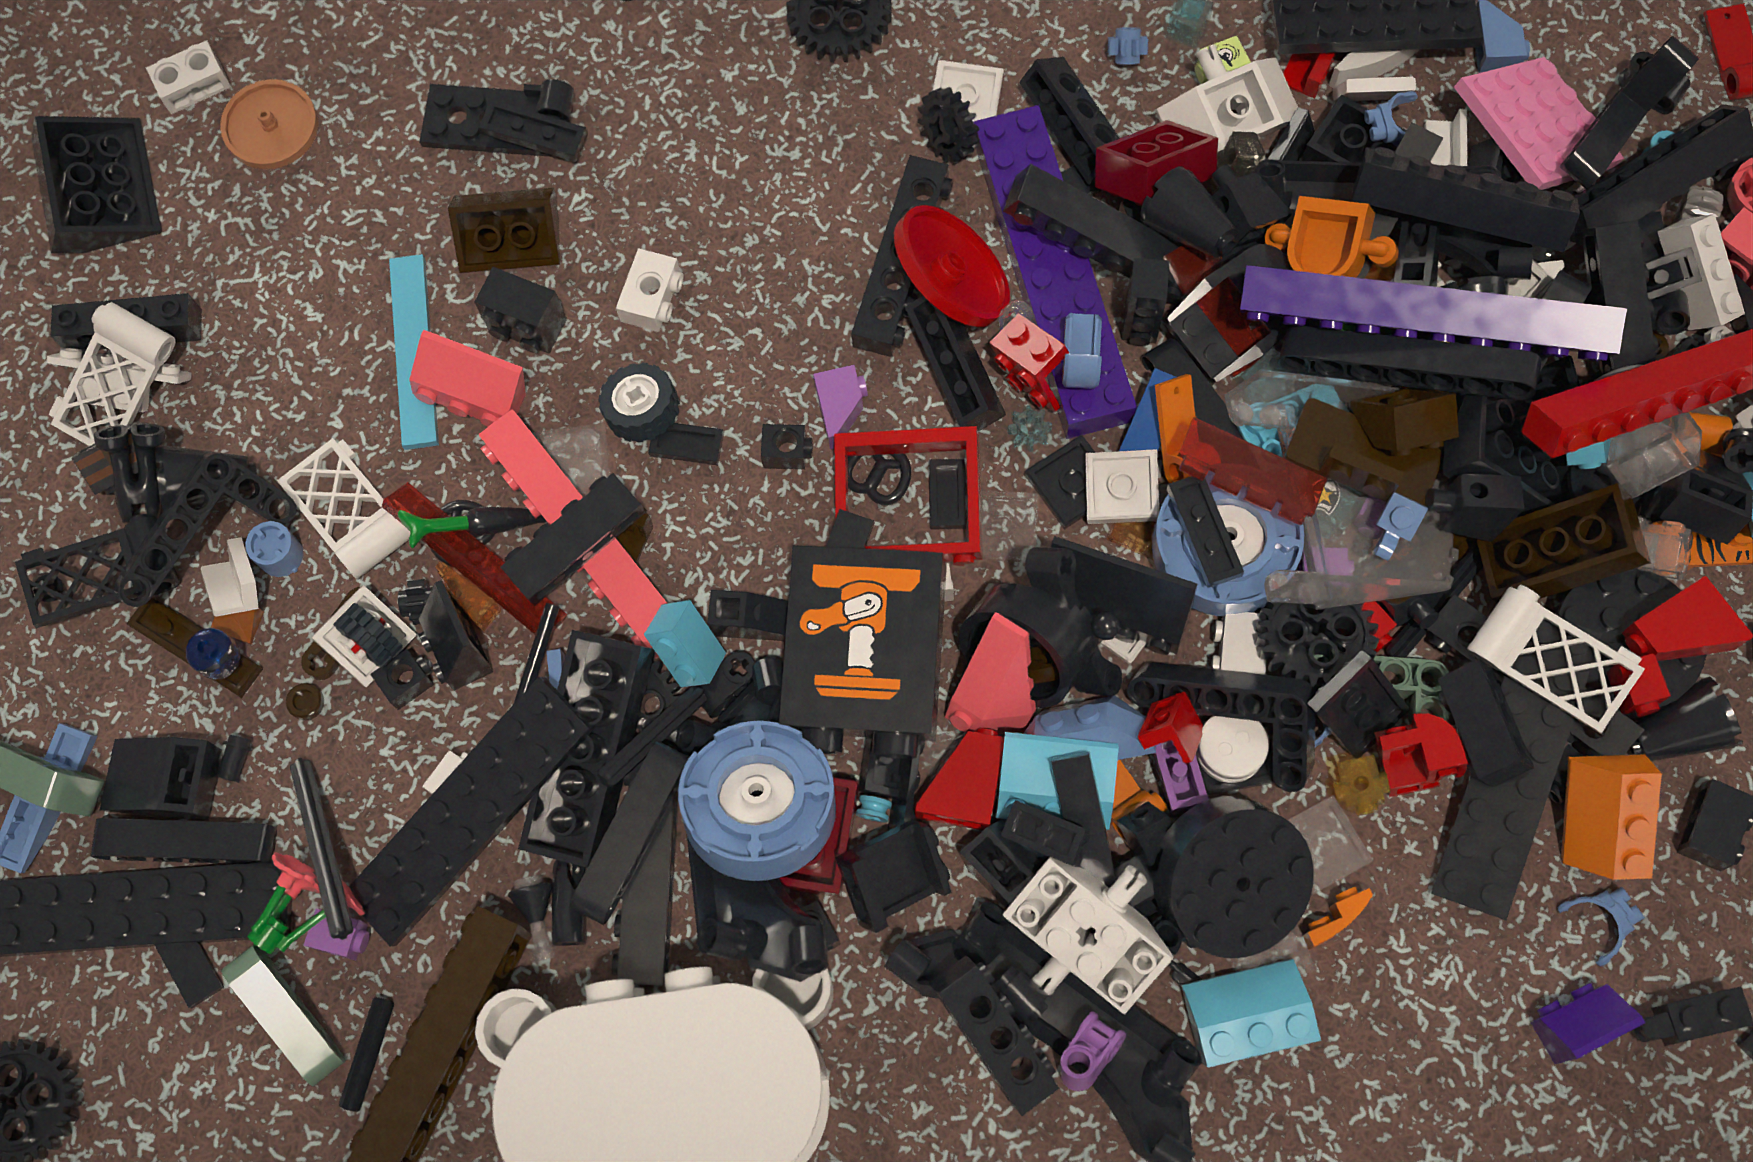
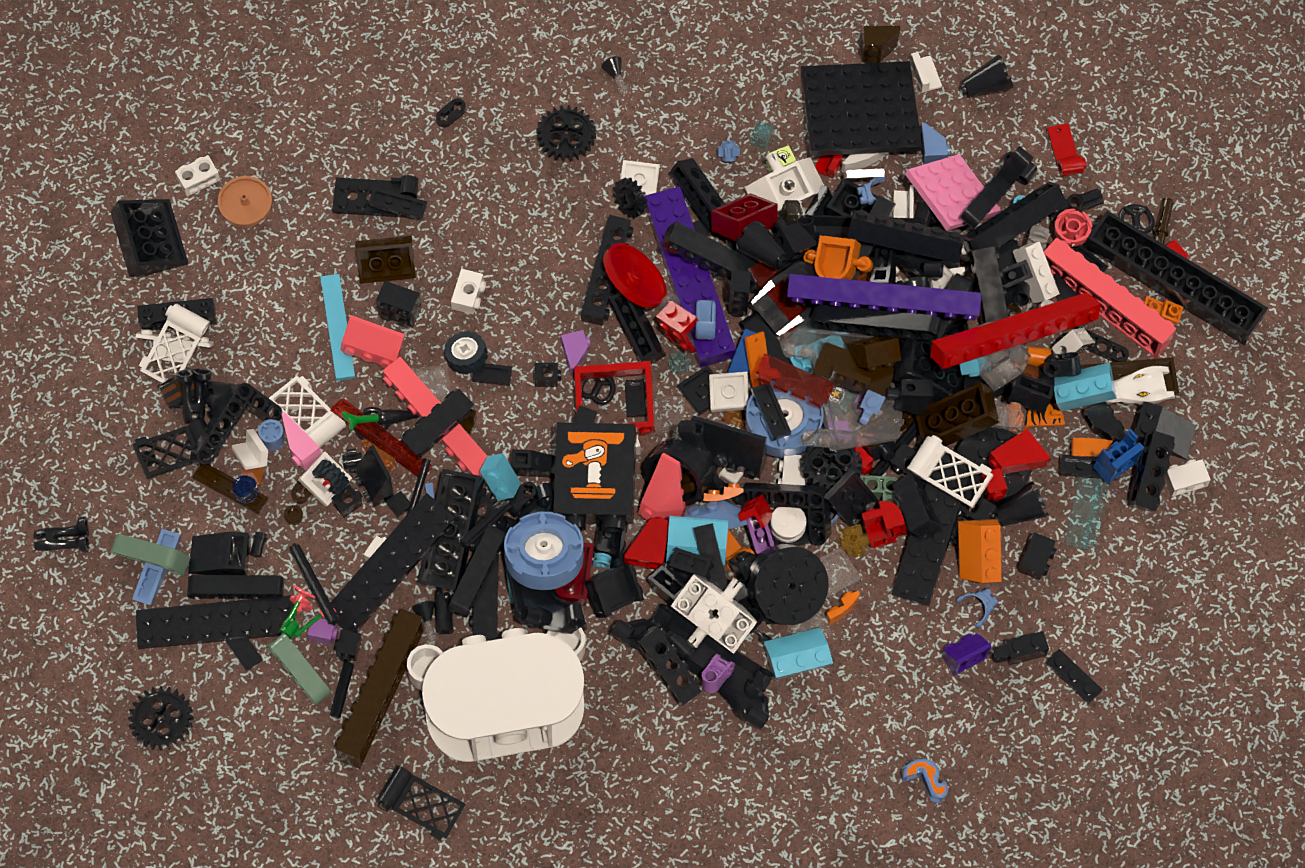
camera: 10 degrees left, 5 degrees down
none -> bright pink slope [282,412,322,471]
none -> black brick [333,630,362,662]
none -> black tile [385,491,410,518]
none -> orange slope [703,484,743,501]

